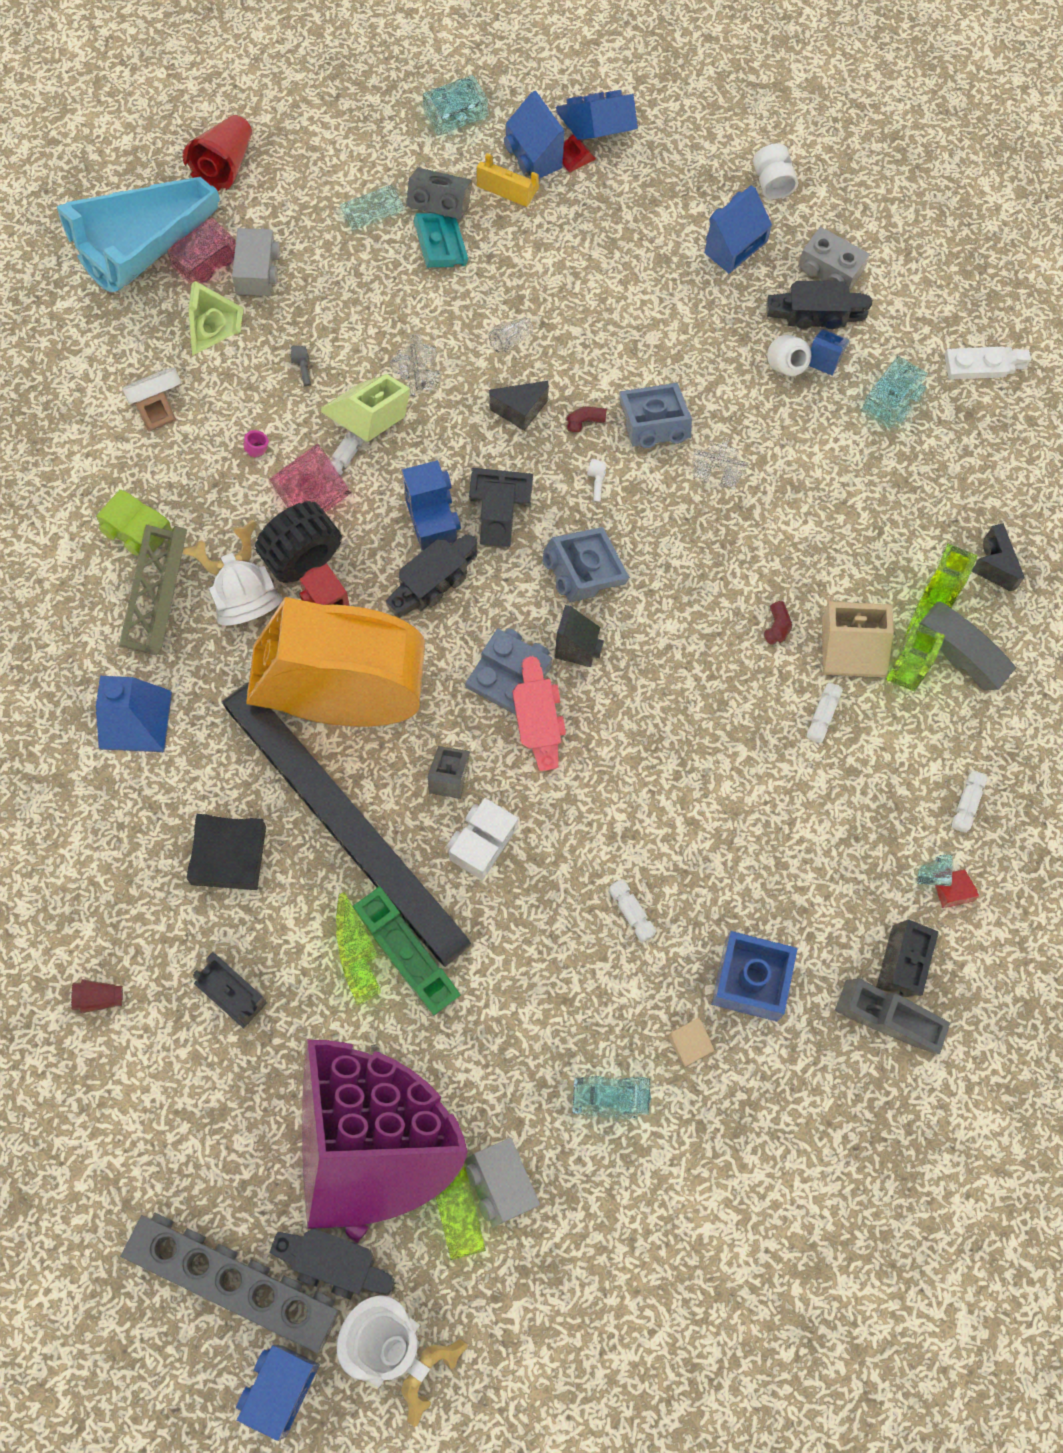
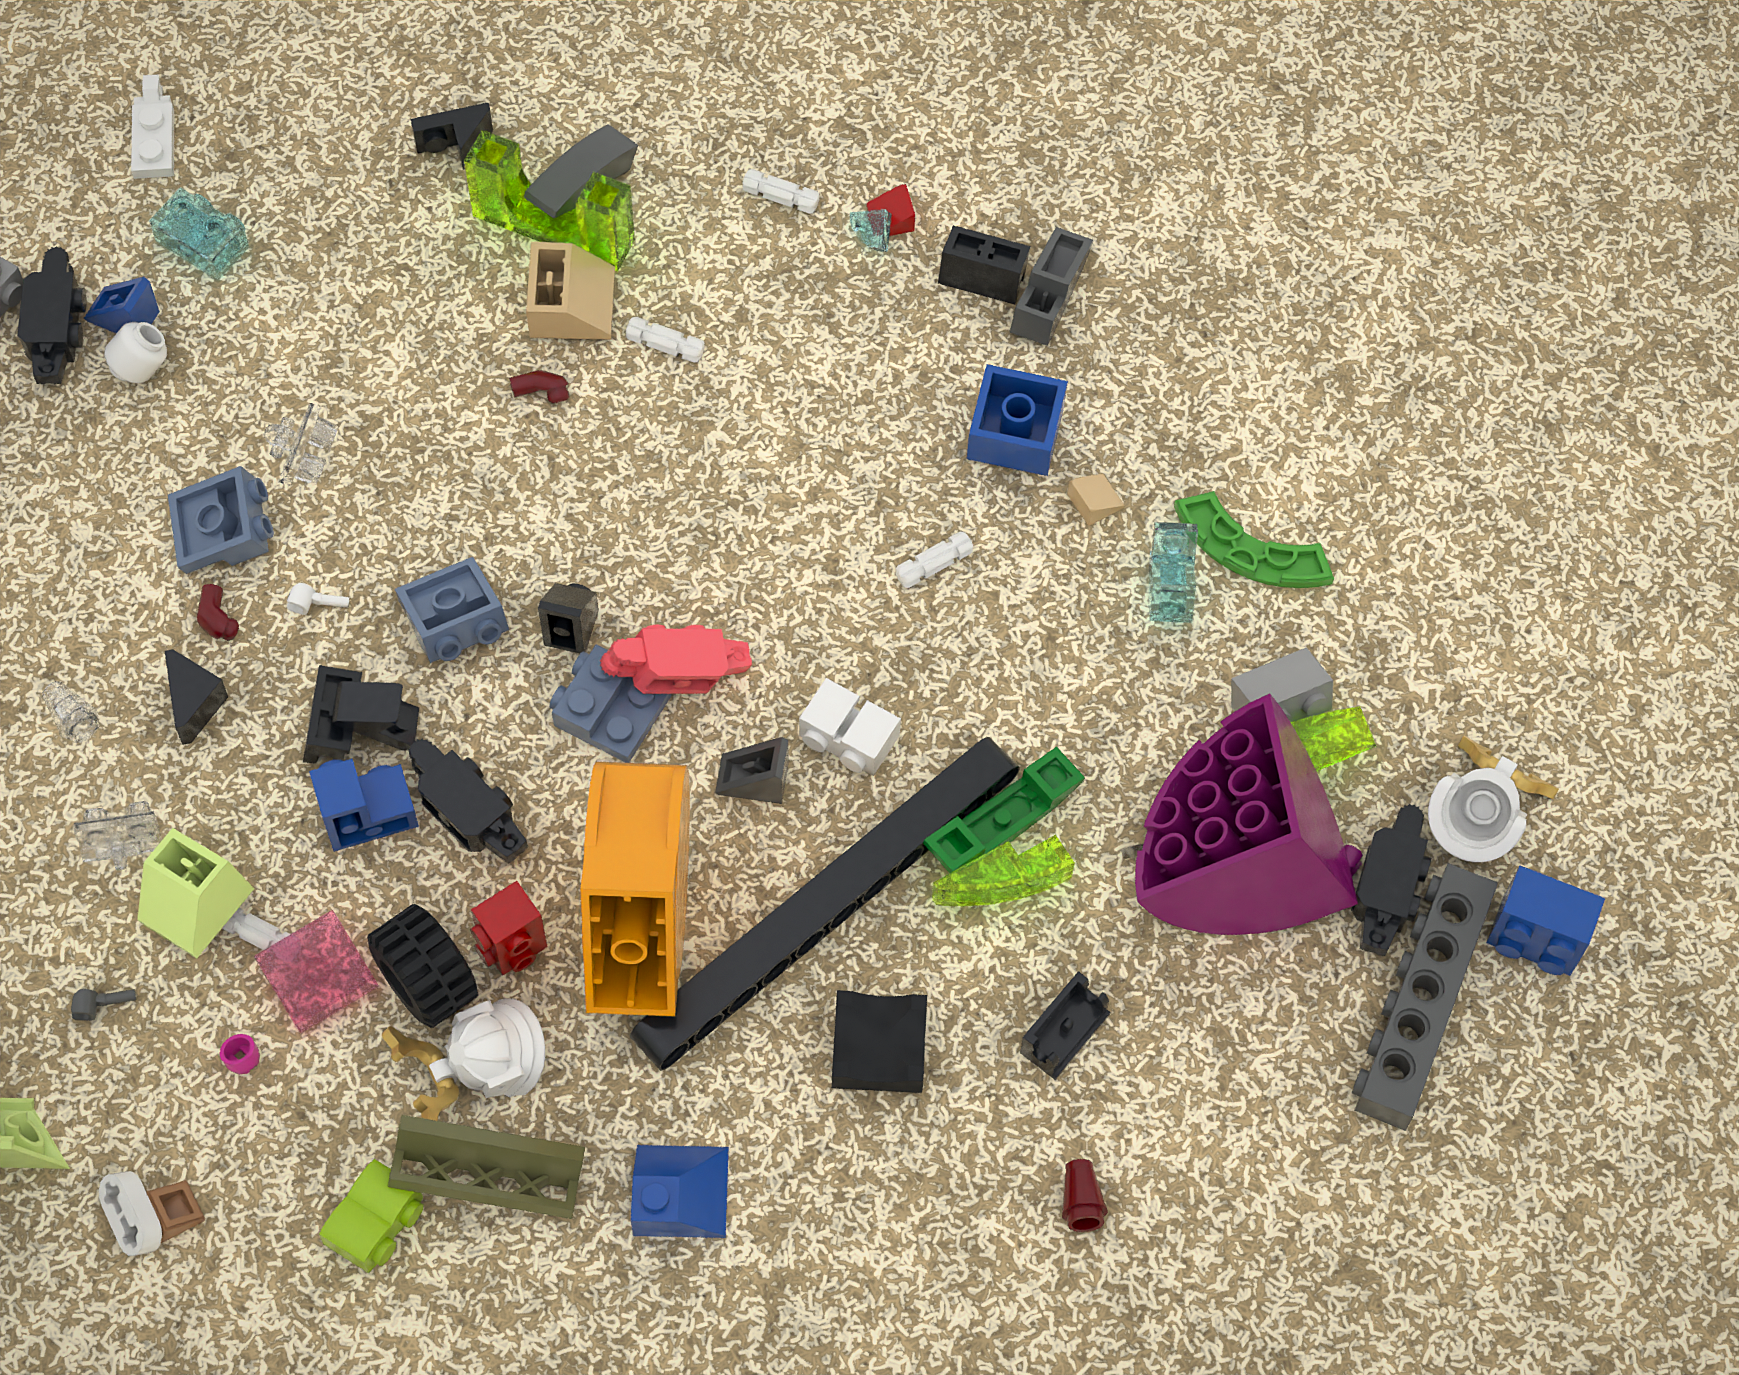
camera: 90 degrees left, 5 degrees down
none -> bright green tile [1174,491,1334,588]

